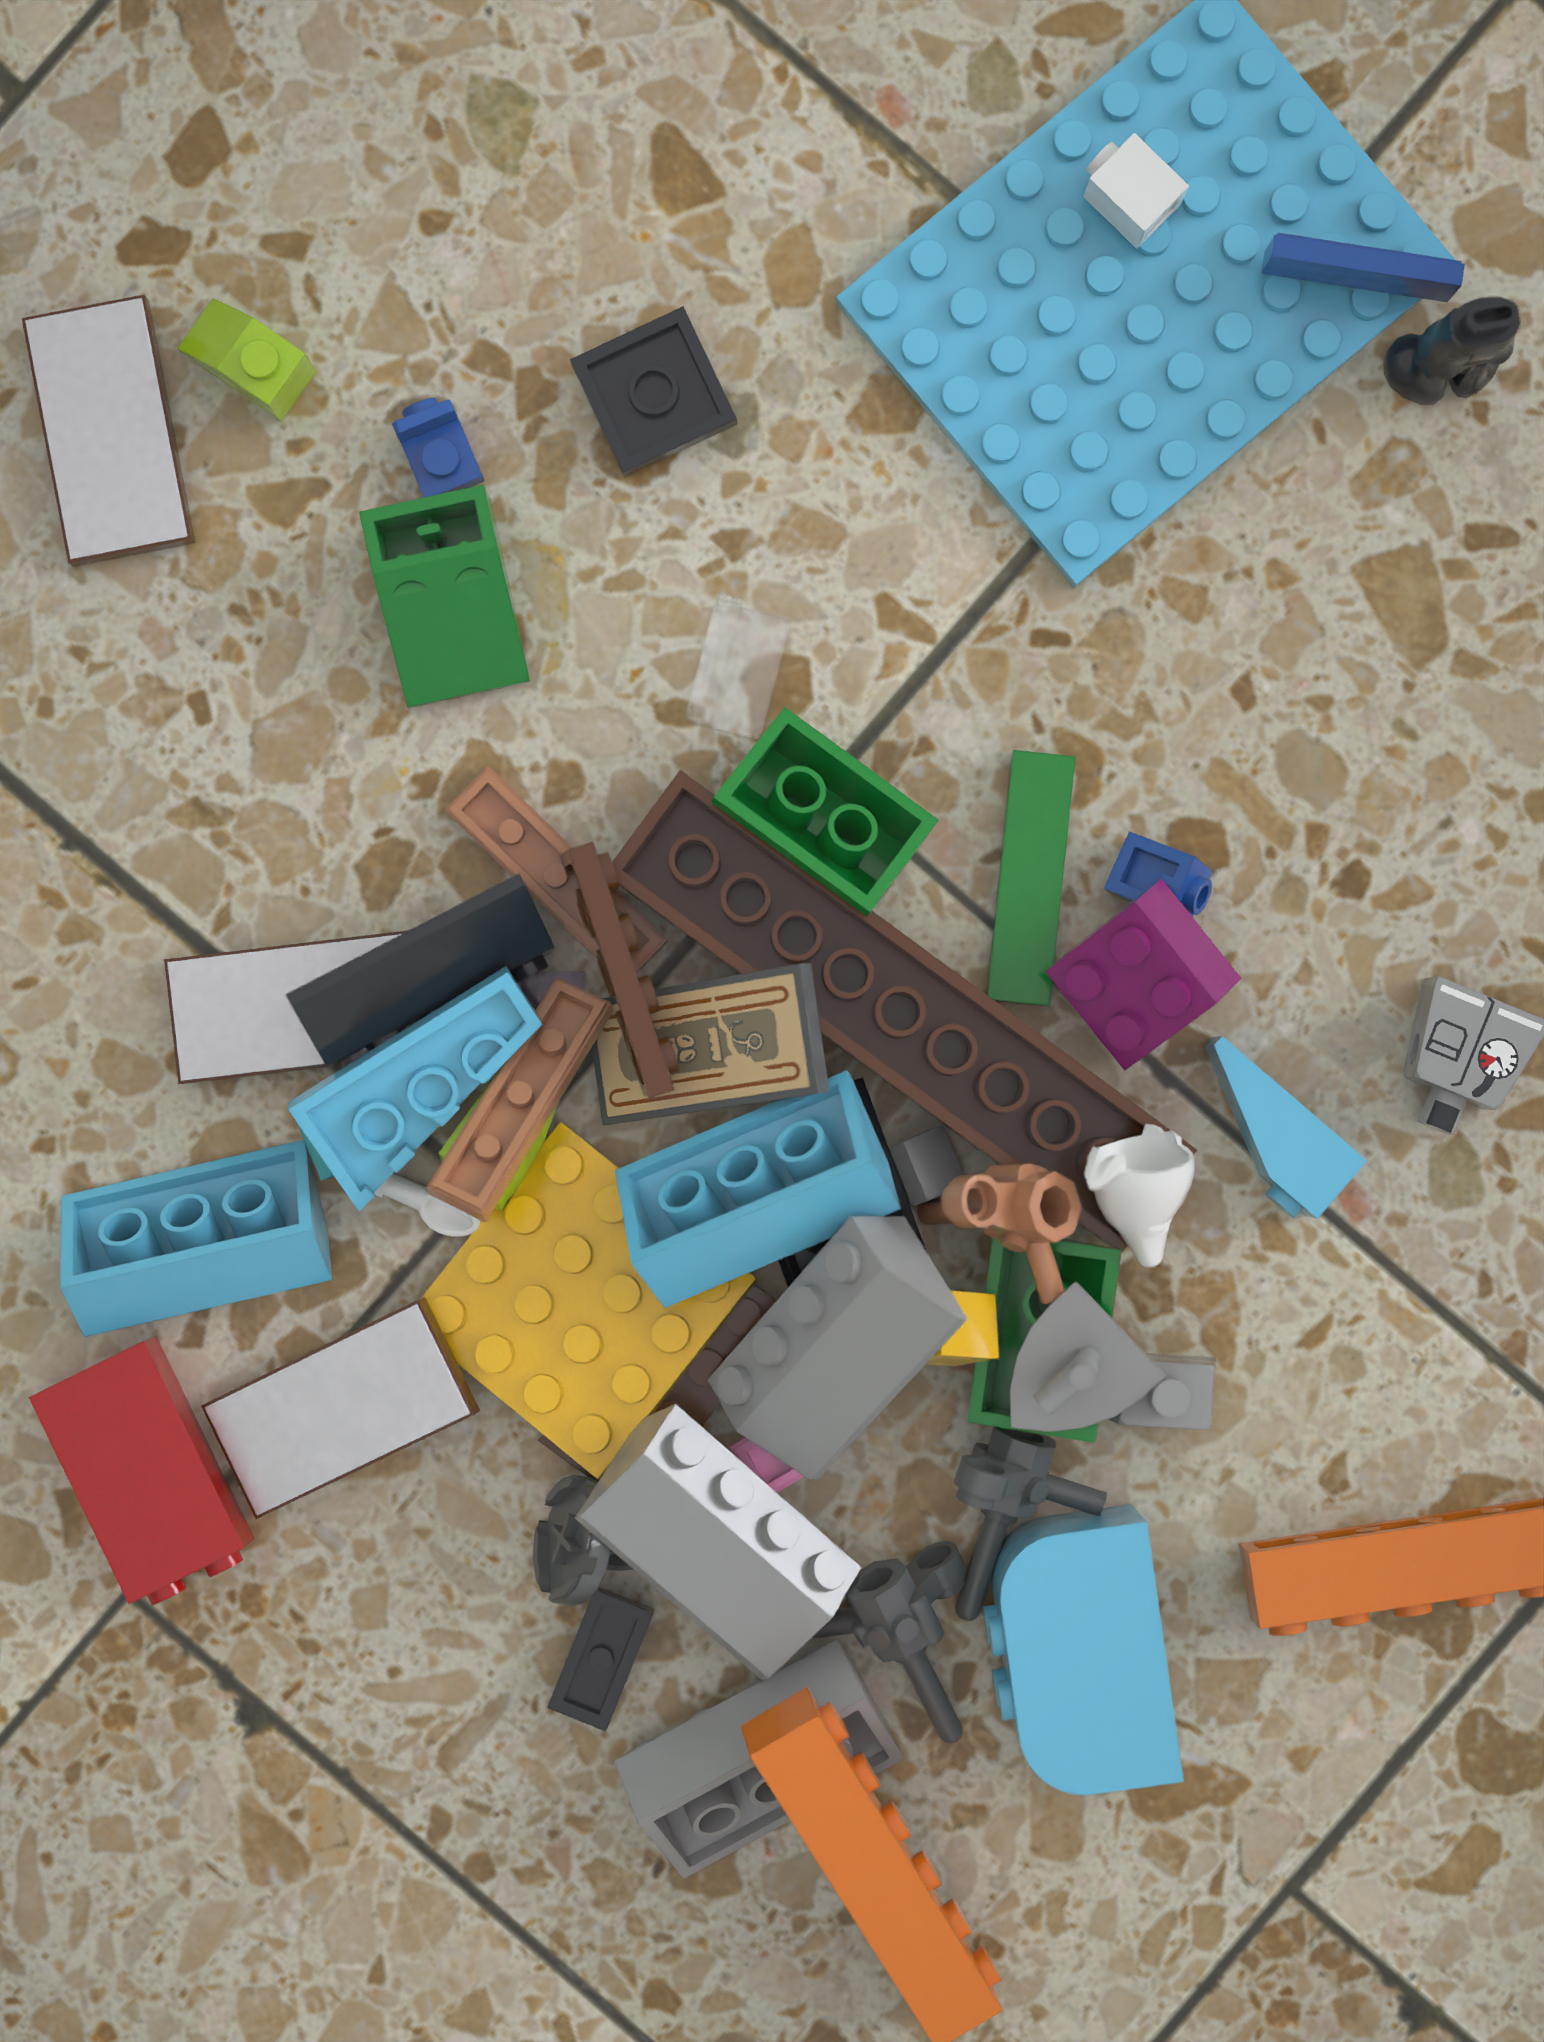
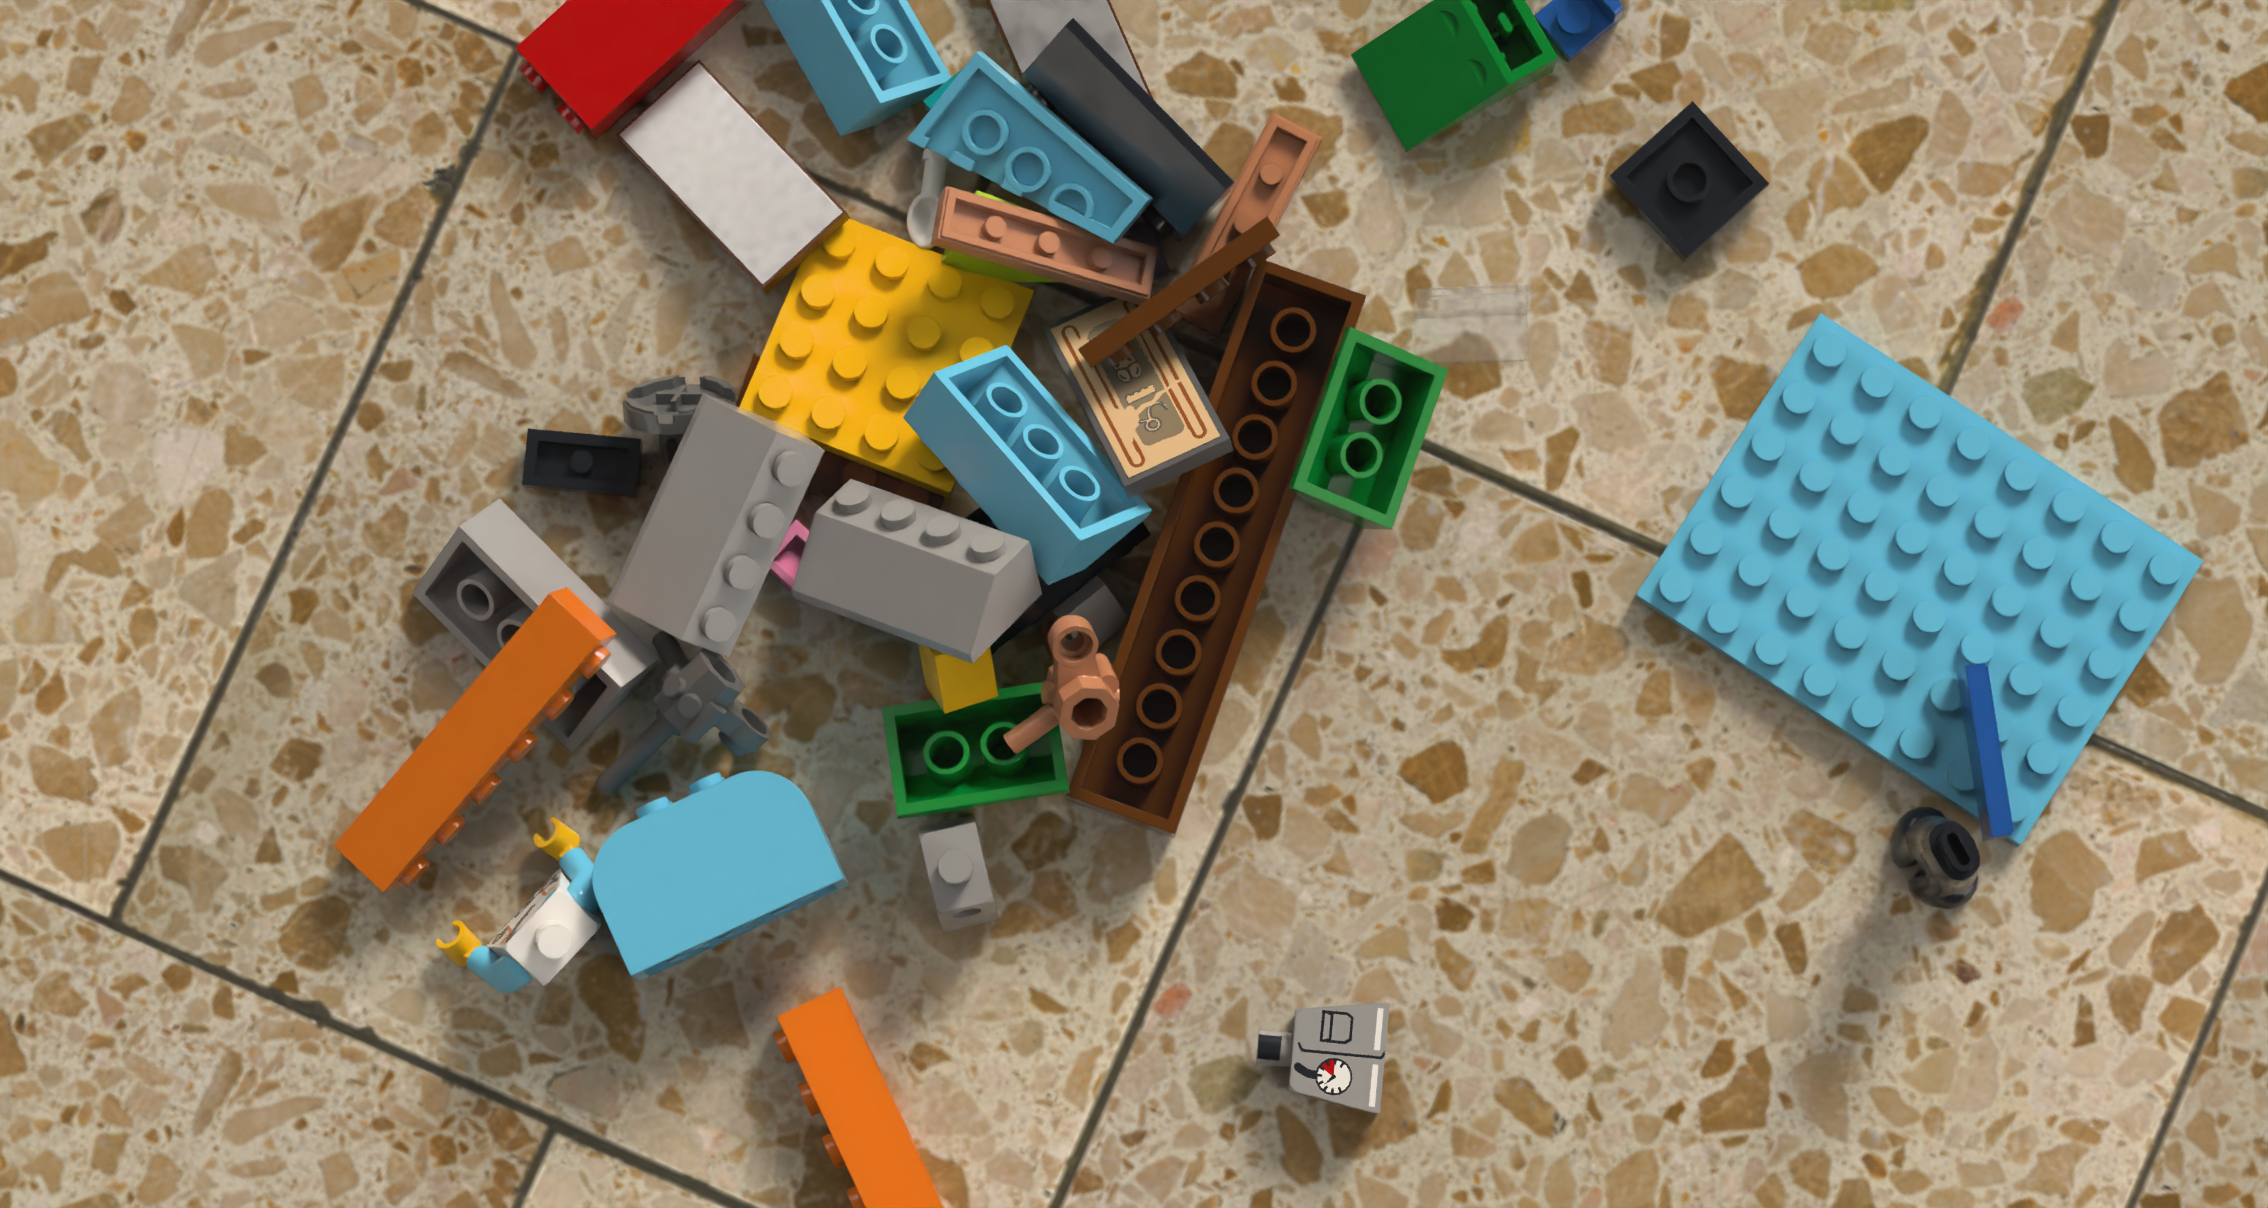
camera: 75 degrees right, 5 degrees down
dark grey piece [954,1427,1107,1621] -> none
green tile [986,750,1076,1007] -> none
light grey shield [1010,1281,1166,1432] -> none
magenta brick [1045,879,1241,1071] -> none
white brick [1083,133,1189,249] -> none
white hat [1085,1124,1195,1267] -> none
blue bracket [1104,831,1212,917] -> none
medium azure slope [1205,1036,1367,1219] -> none
none -> torso [436,817,602,994]

